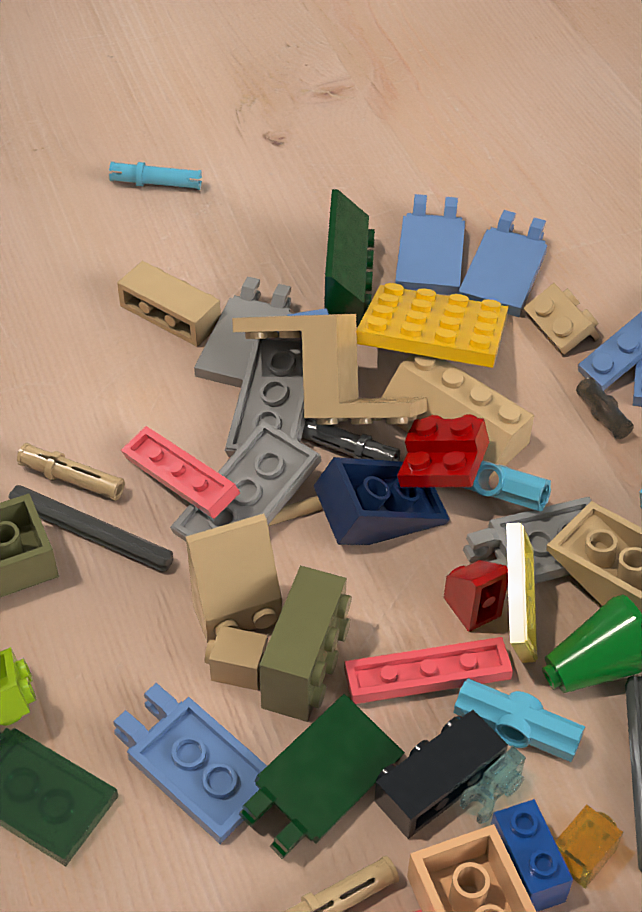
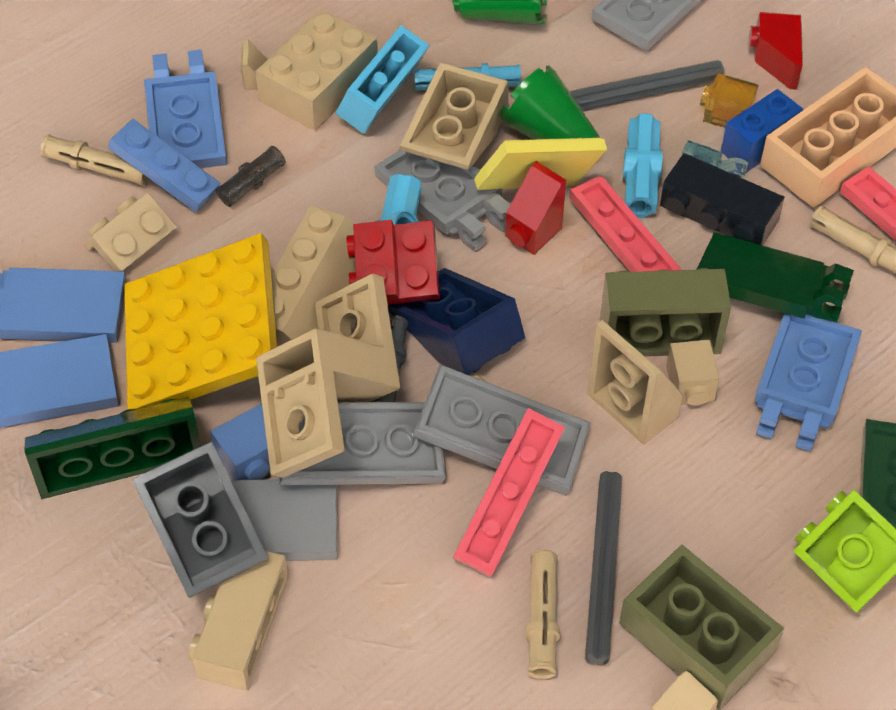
camera: 110 degrees left, 5 degrees up
none -> dark grey slope [132,441,269,598]

